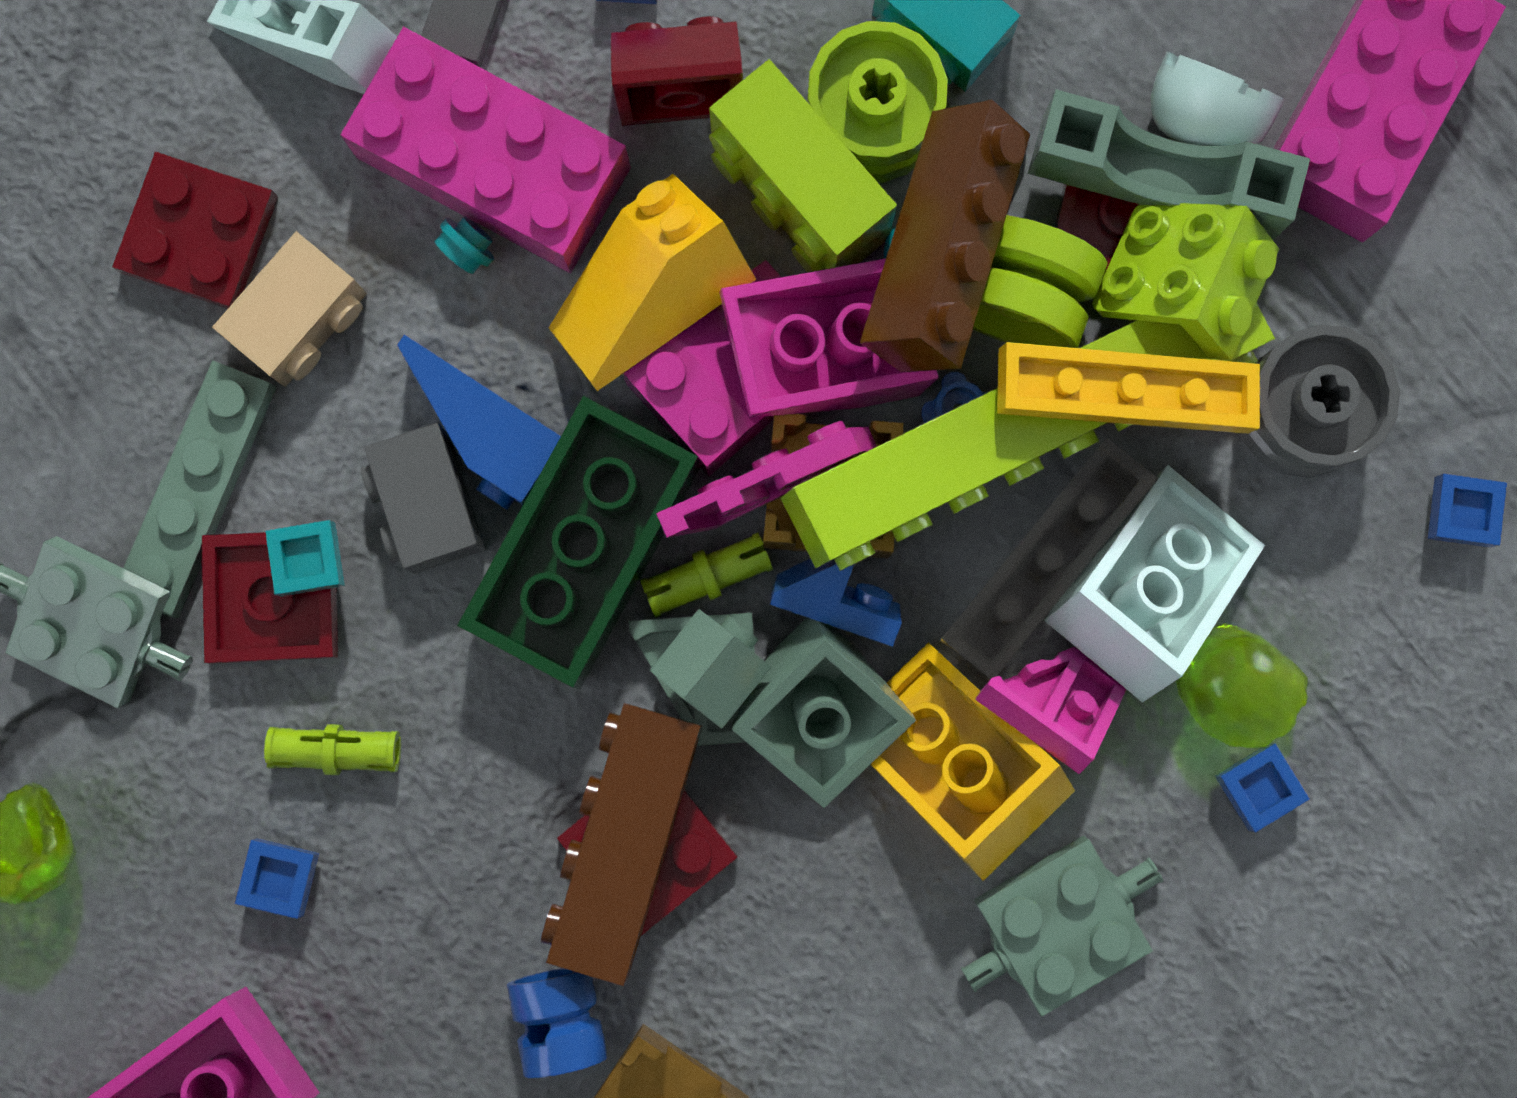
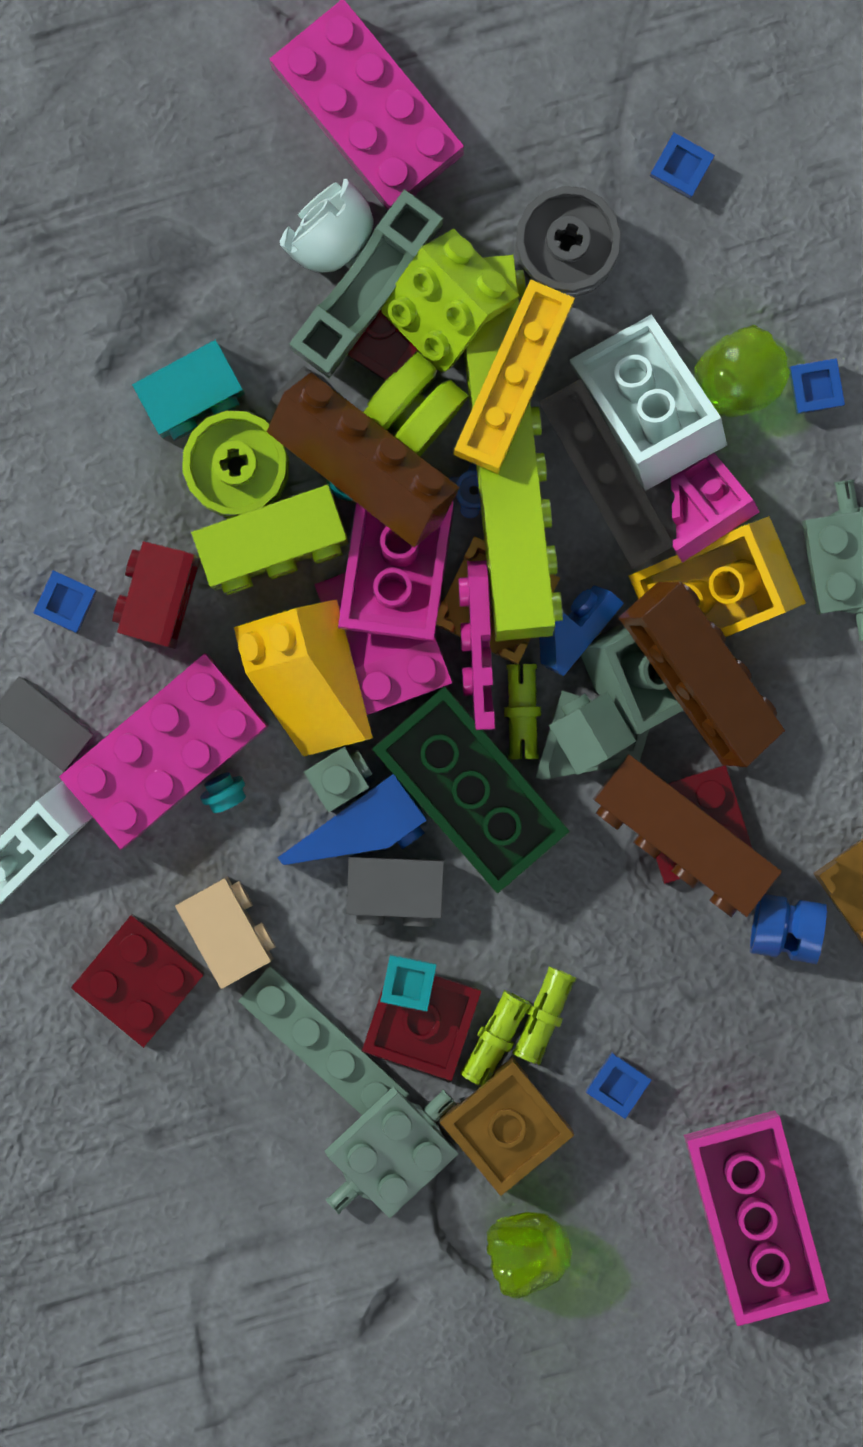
camera: 70 degrees left, 5 degrees up
none -> sand green brick [304,747,373,812]
none -> pearl gold panel [440,1057,574,1196]
none -> lime pin [460,990,531,1086]
none -> reddish brown brick [619,582,785,767]

